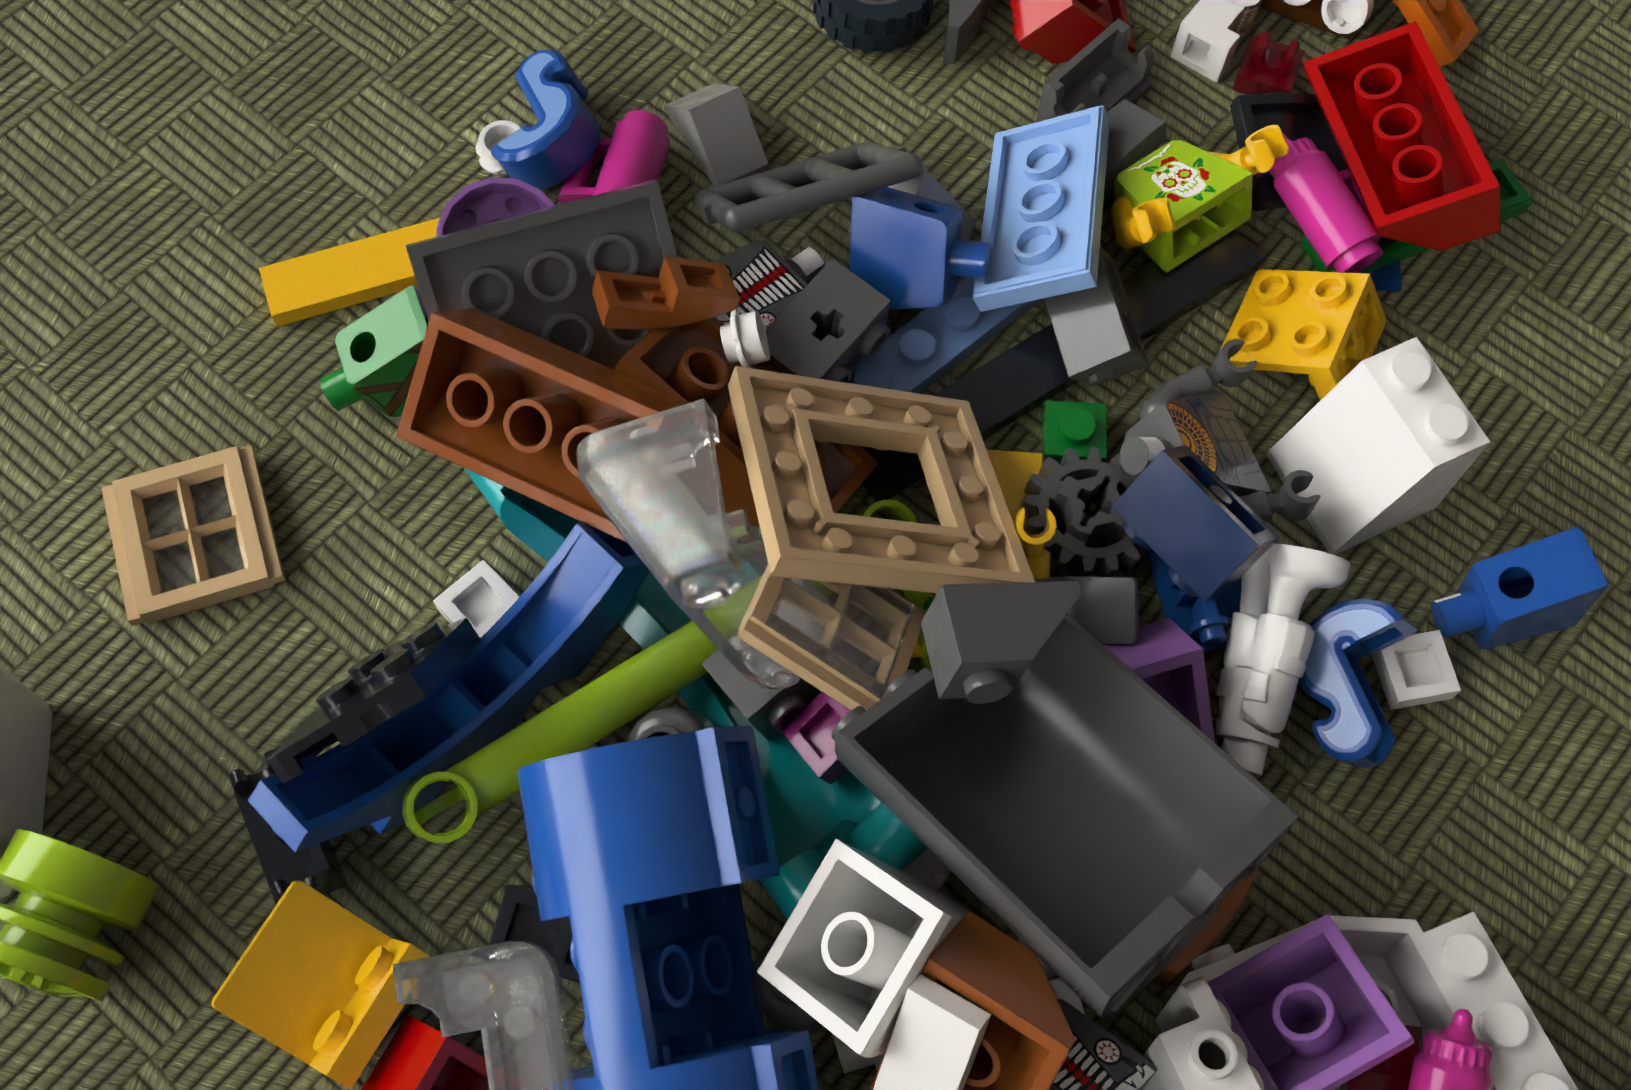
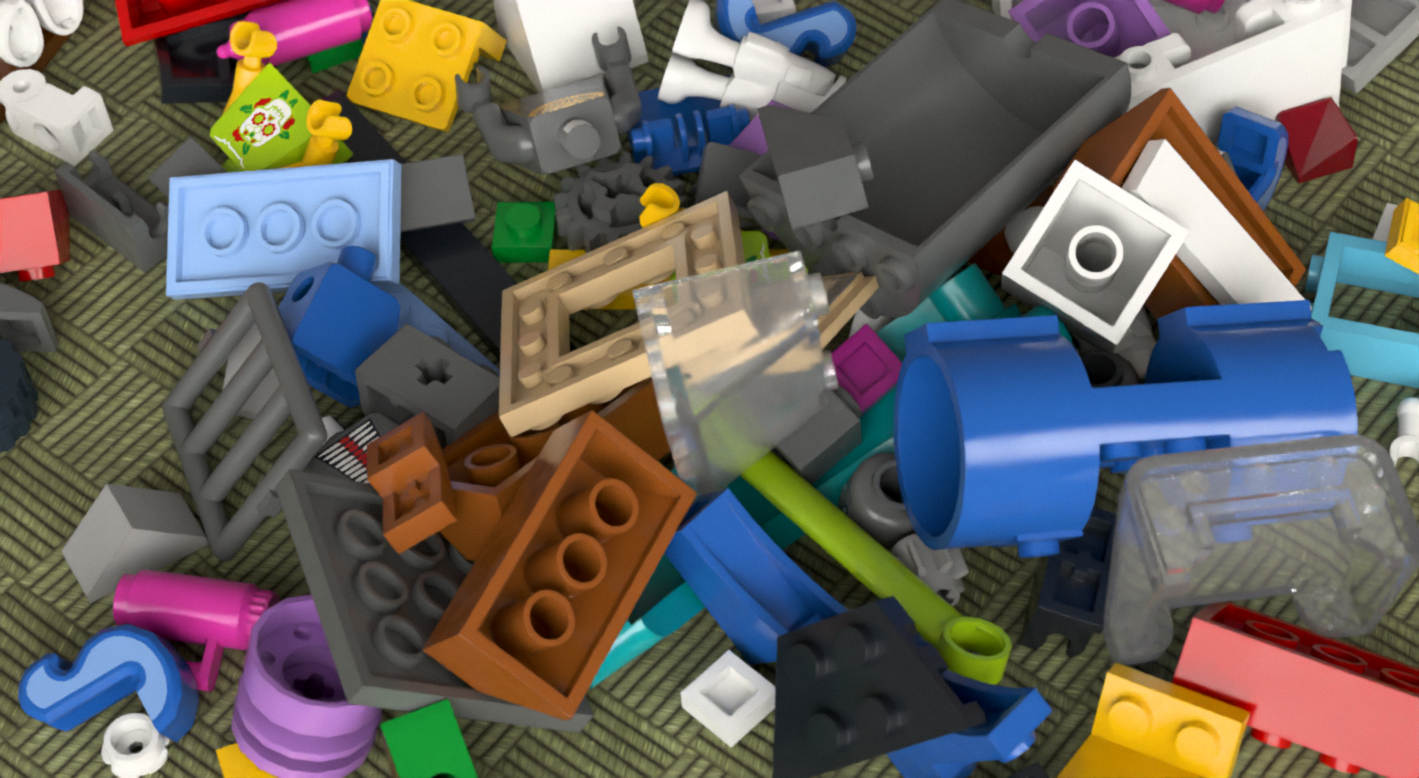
camera: 85 degrees left, 15 degrees down
white plate [720,309,770,369] -> none
dark blue brick [1111,445,1280,602] -> none
dark red tile [1232,31,1305,94] -> none

